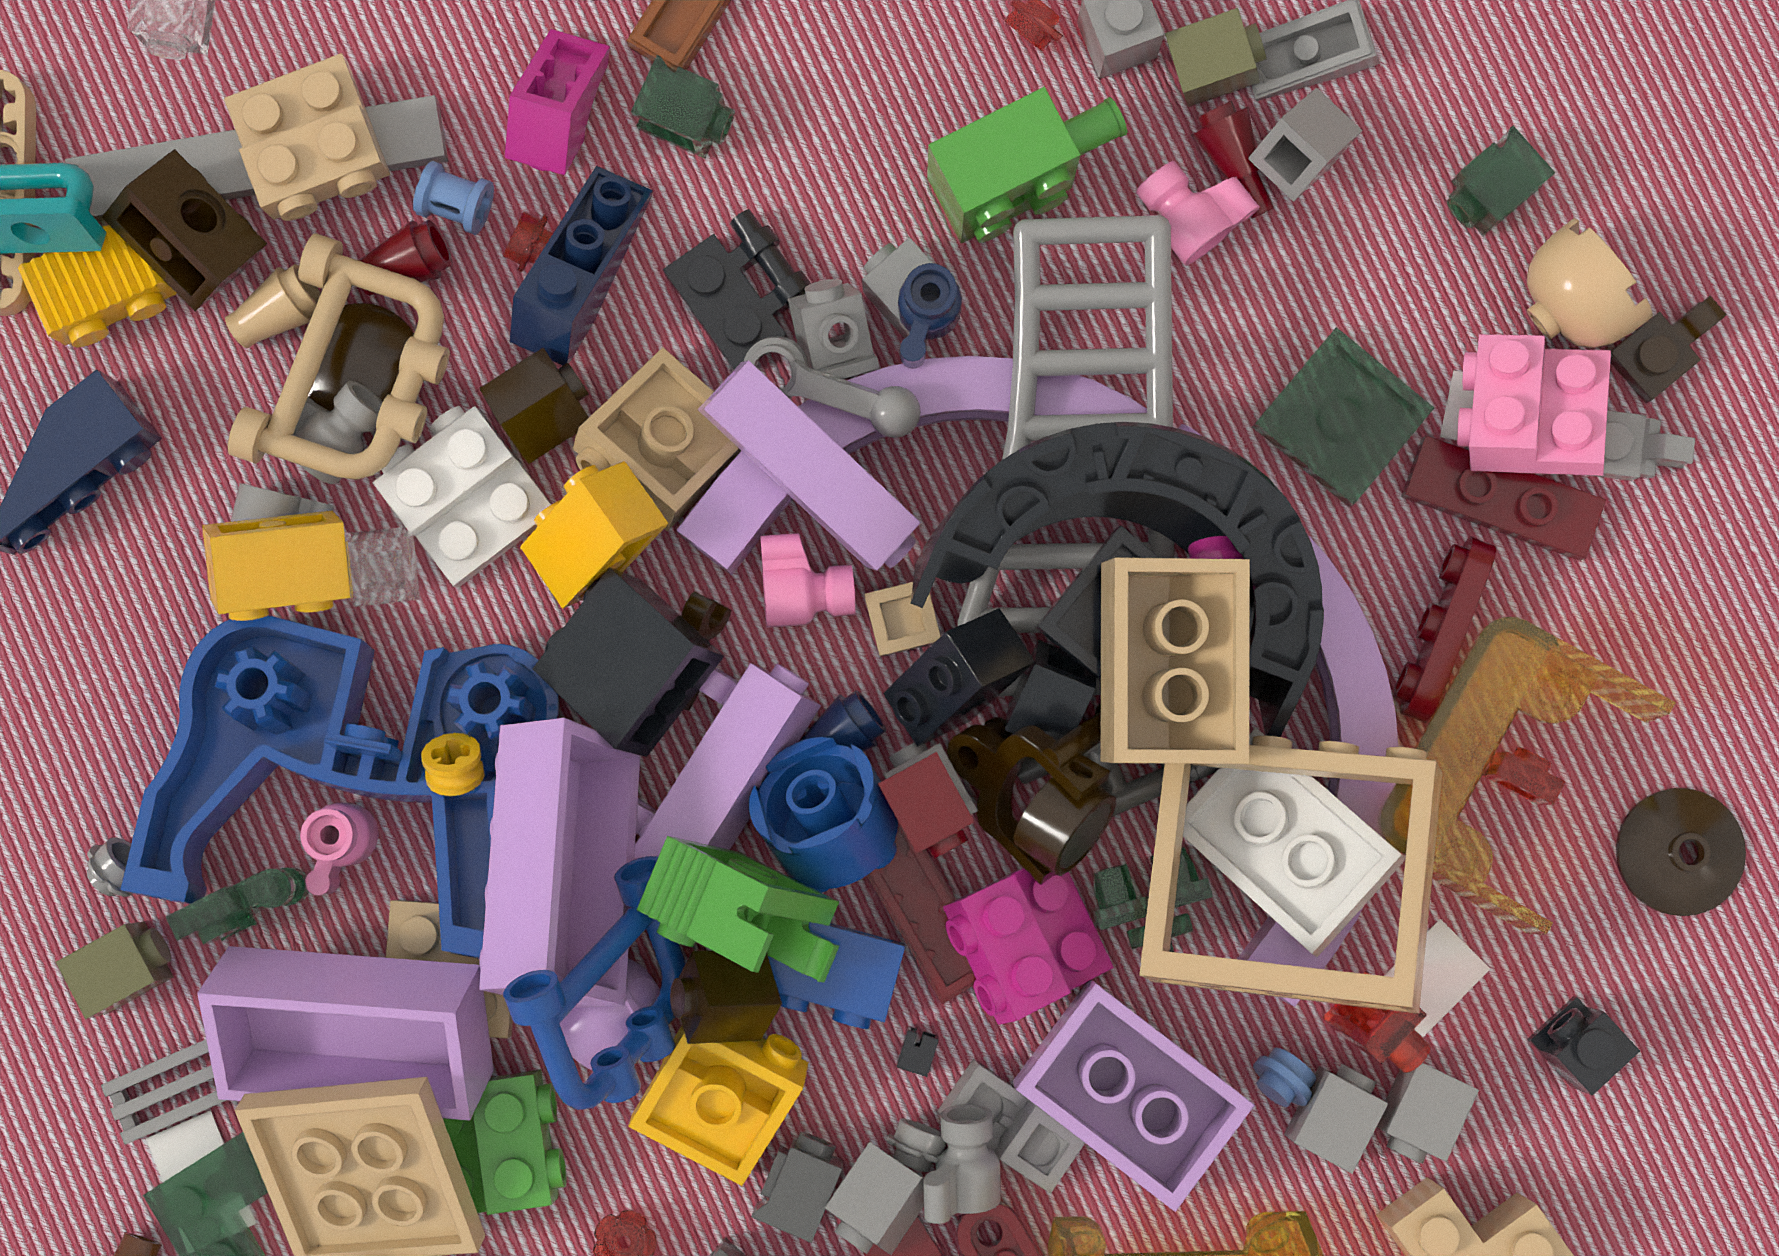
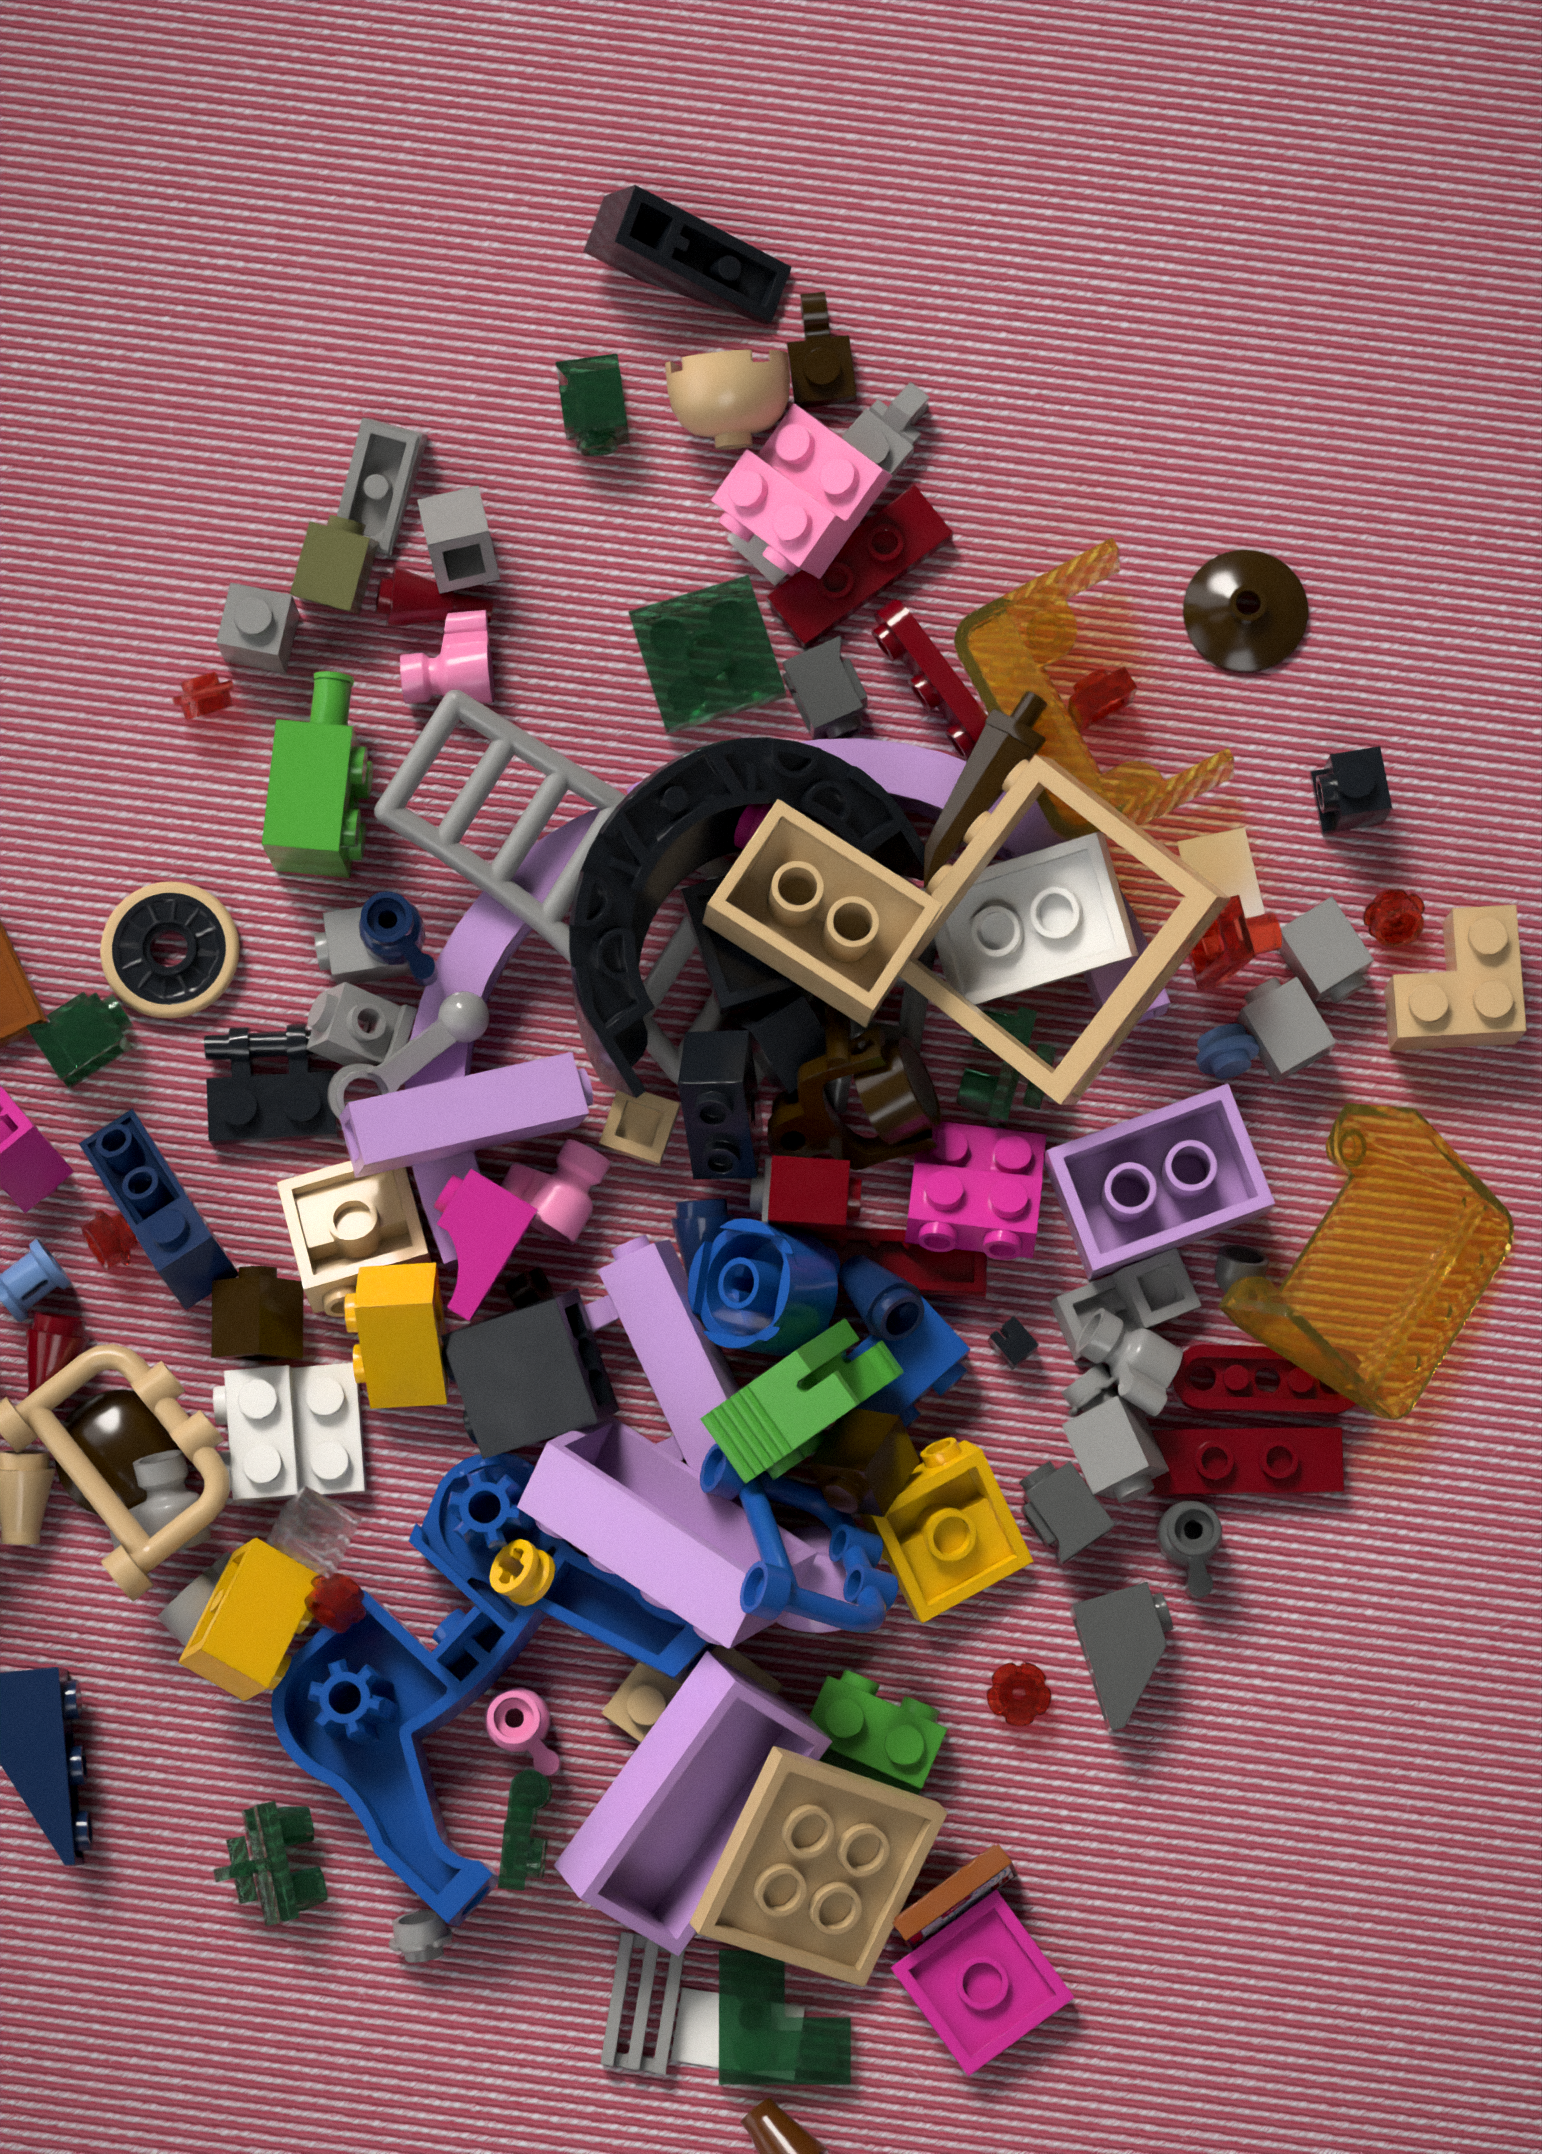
camera: 60 degrees left, 5 degrees down
olive brick [56,921,174,1020] -> none
none -> black wheel [100,882,240,1019]
none -> clear green hips [213,1801,328,1927]
none -> clear red plate [304,1573,366,1633]
none -> dark pink arch [433,1169,539,1322]
none -> black slope [583,185,792,324]
none -> dark grey window [782,636,868,740]
none -> dark blue cone [838,1255,925,1341]
none -> dark brown bar [924,691,1048,889]
none -> dark grey hinge [1215,1245,1269,1298]
none -> clear red plate [1363,889,1425,948]

